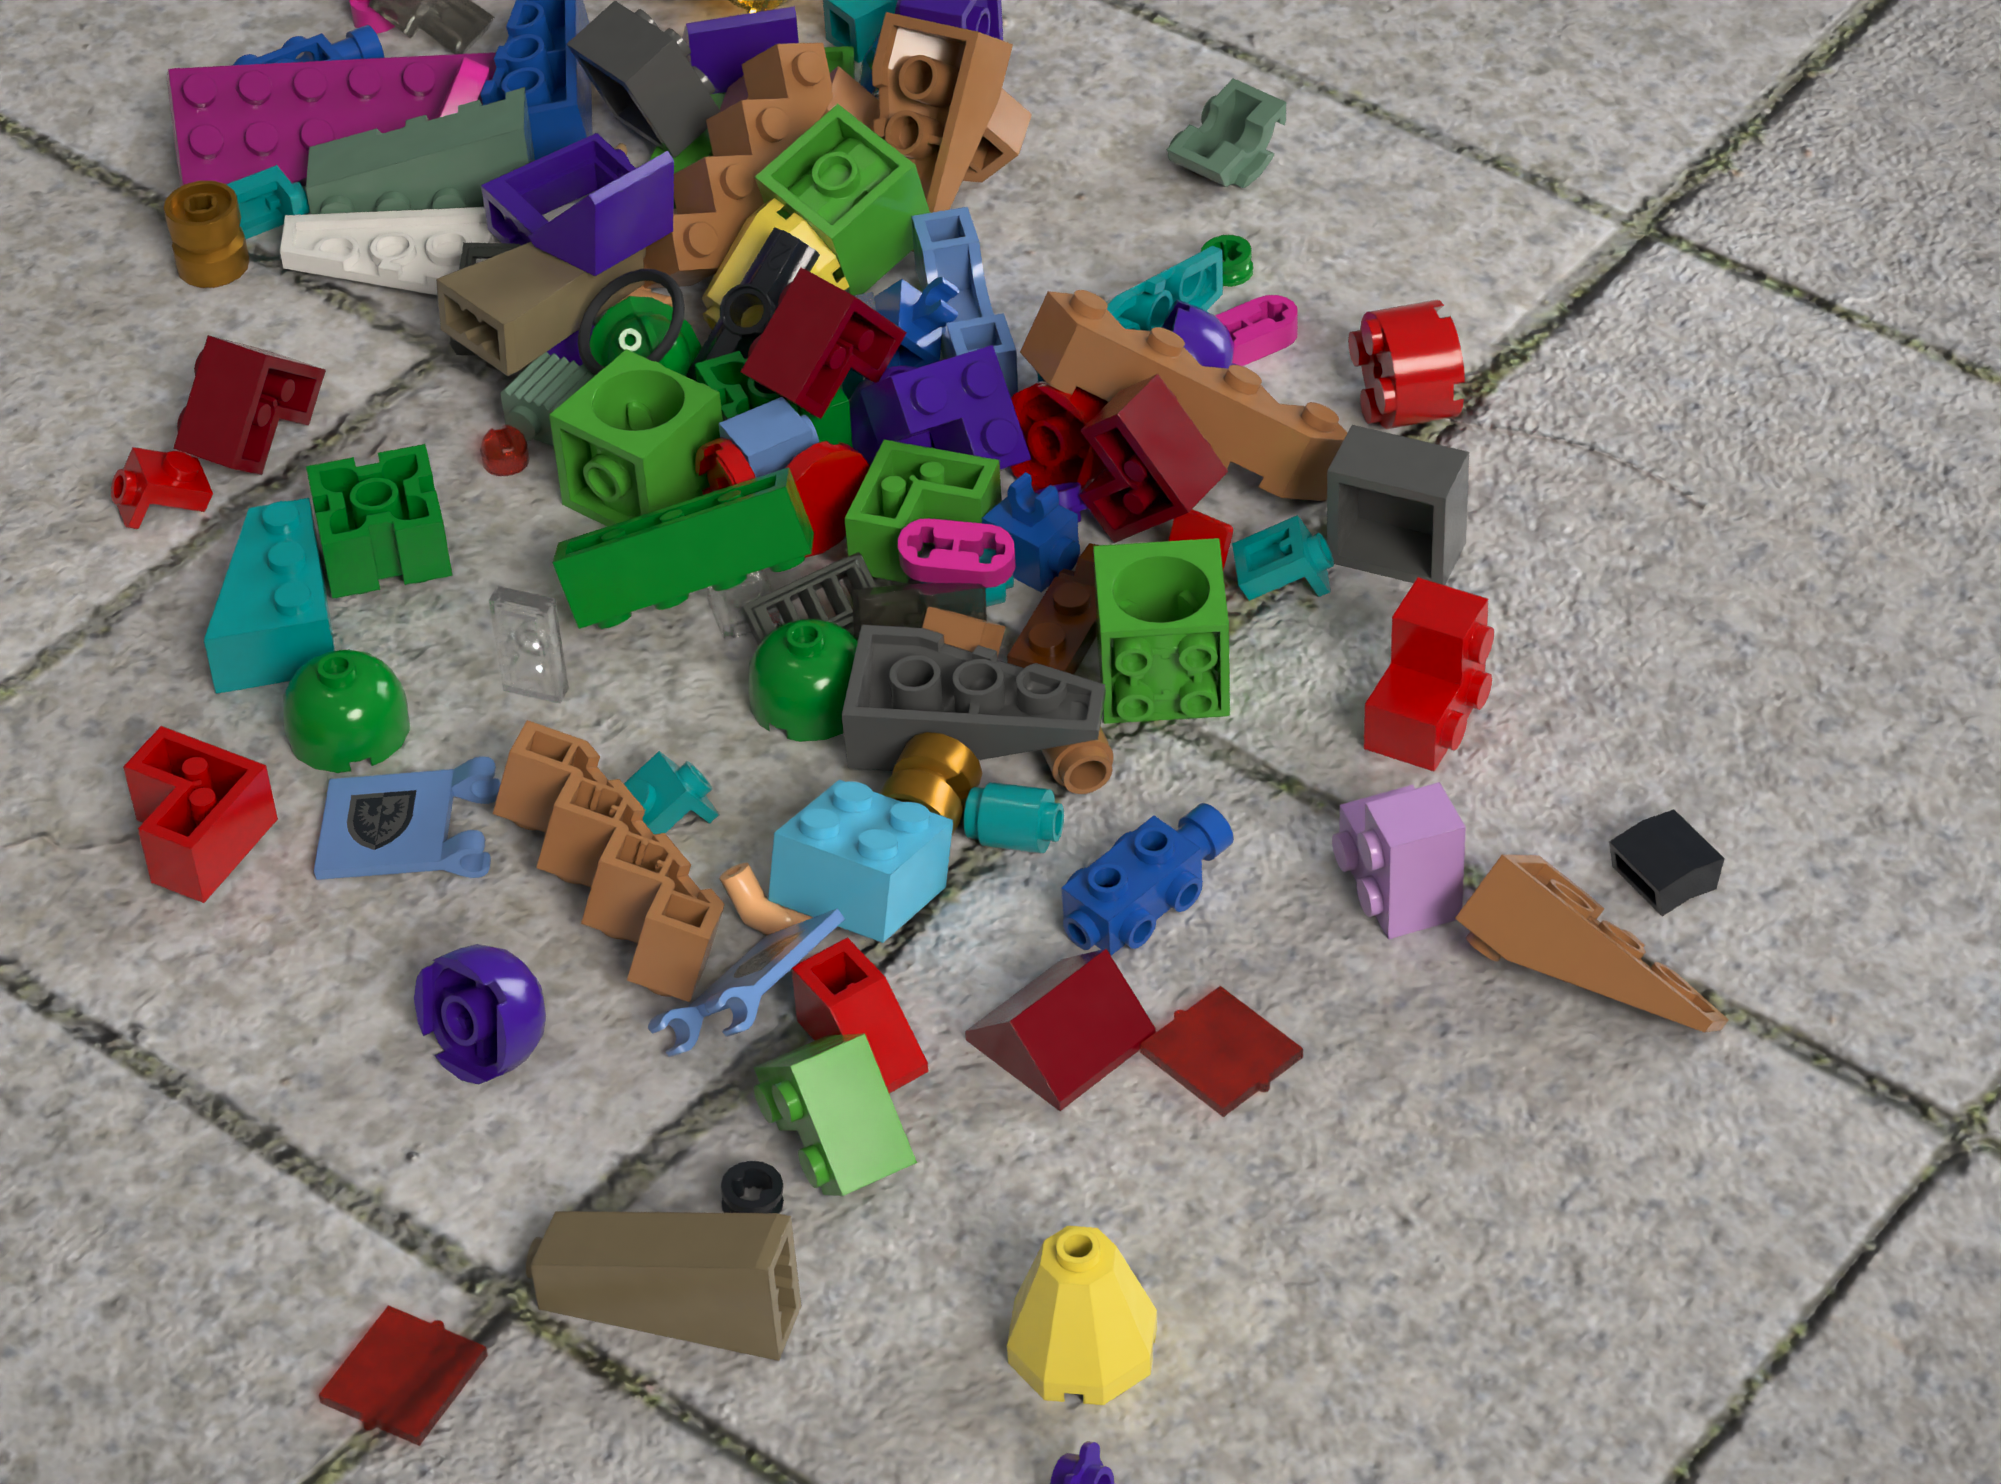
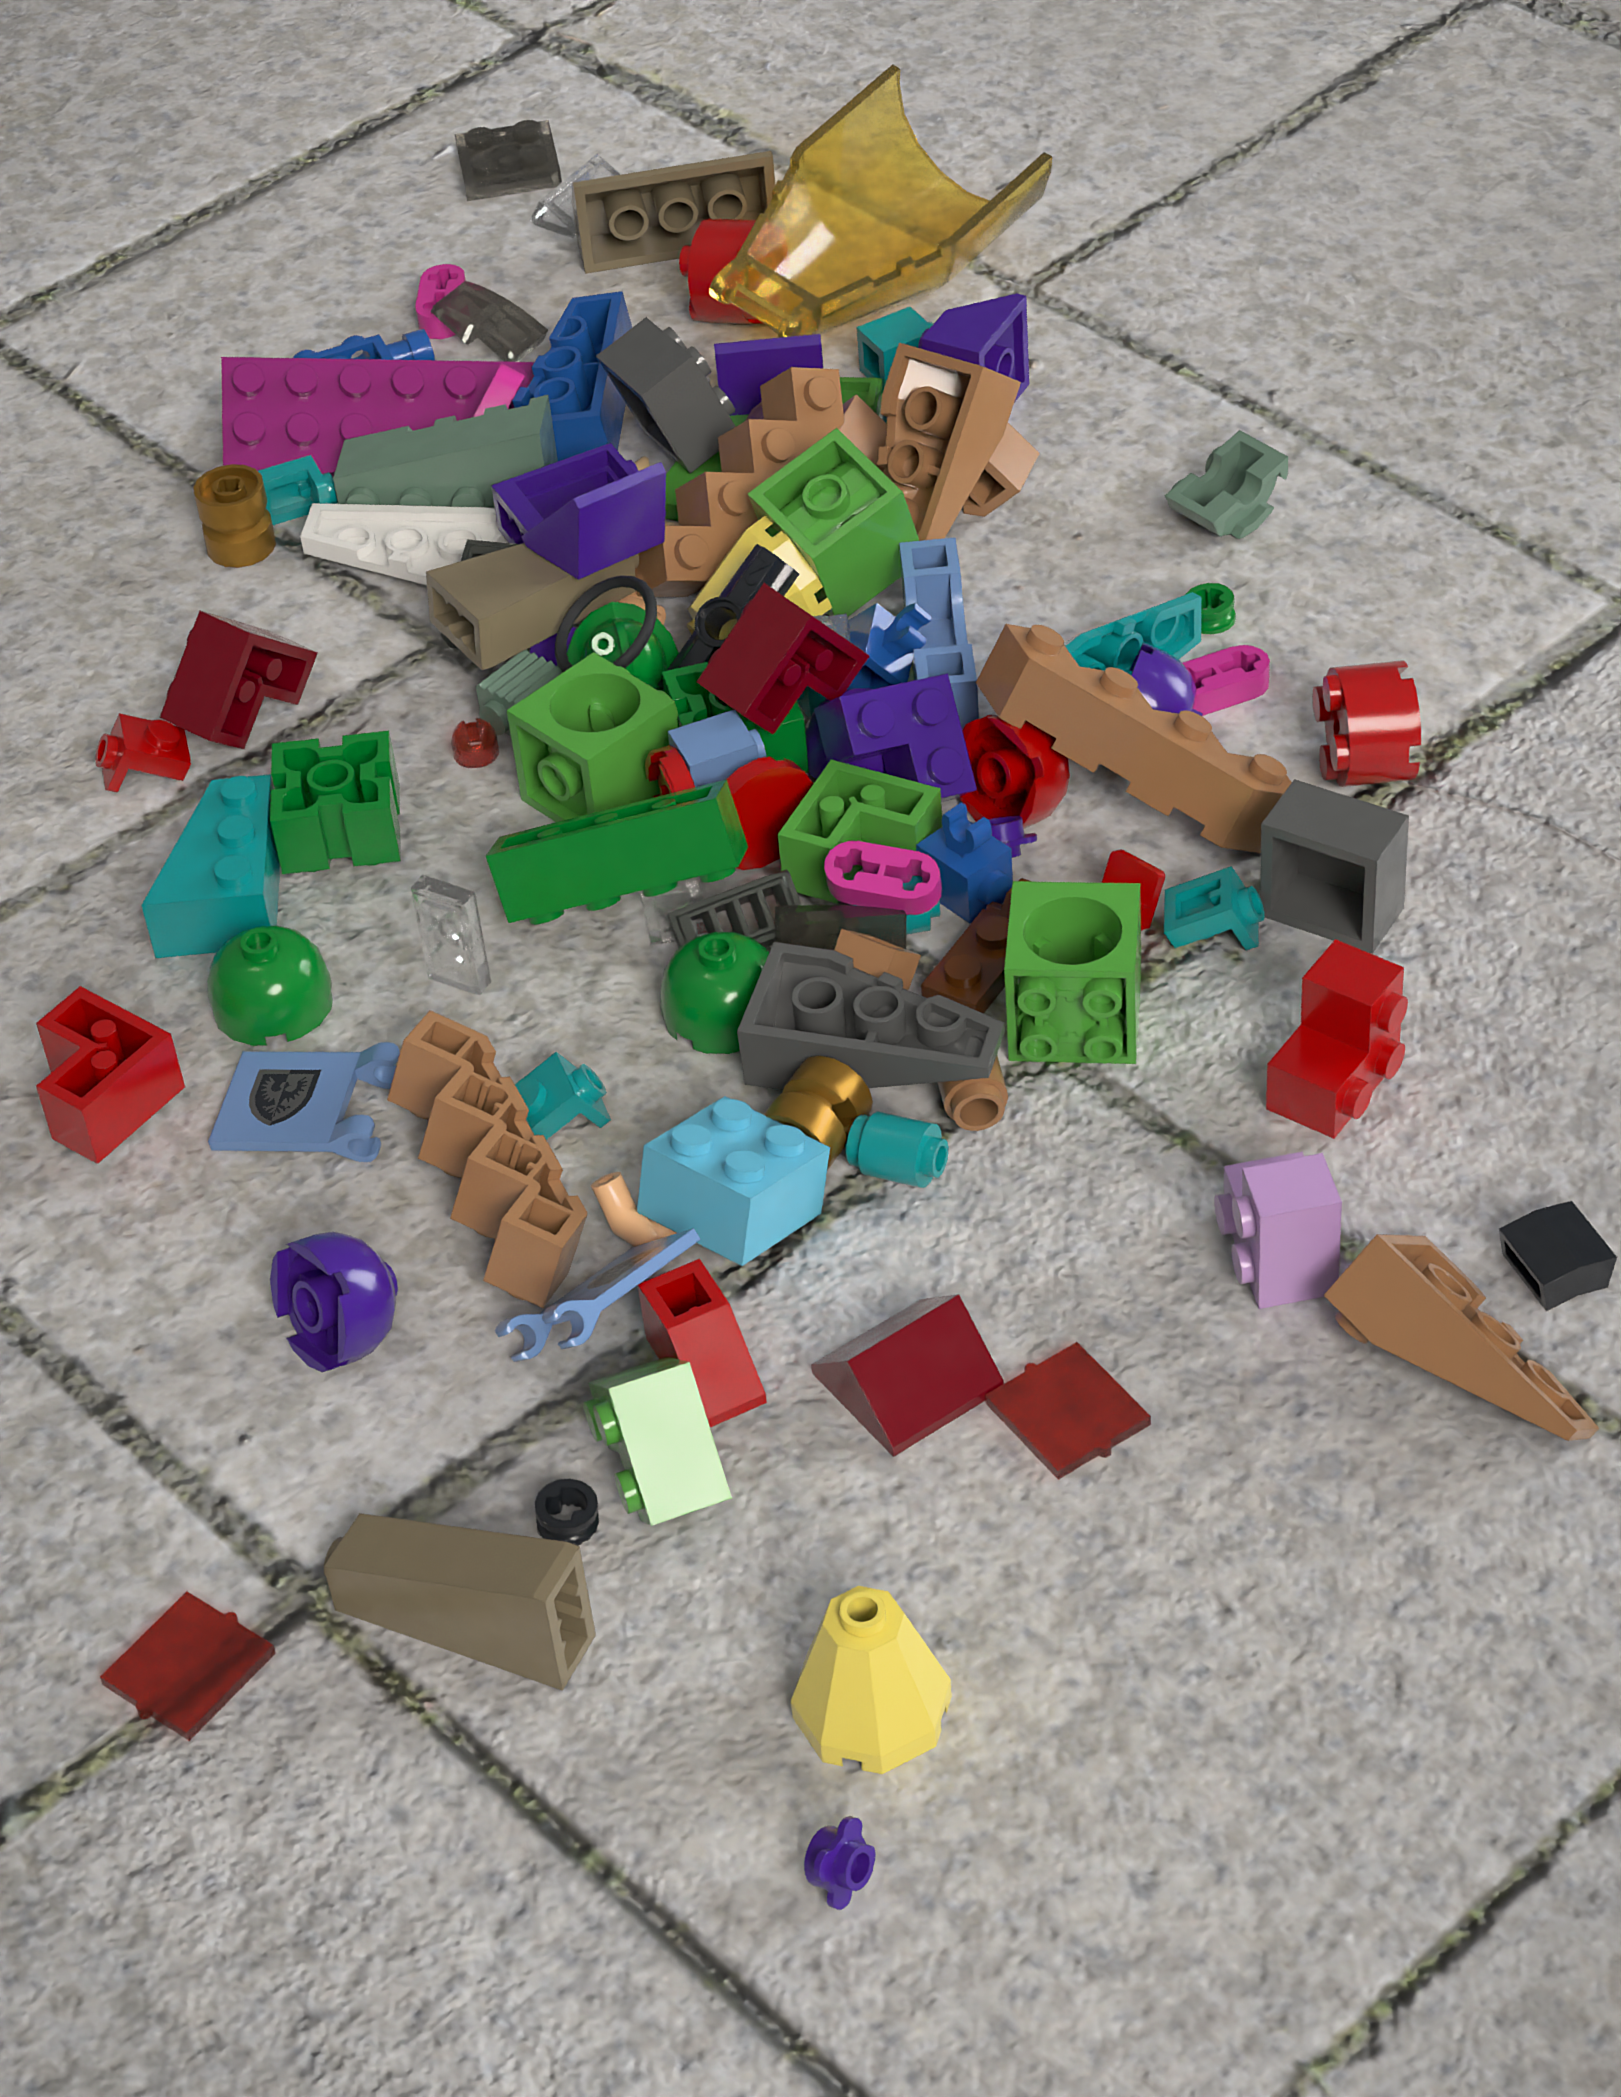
camera: 10 degrees right, 0 degrees up
blue brick [1061,803,1234,956] -> none
dark red brick [1079,374,1228,543] -> none

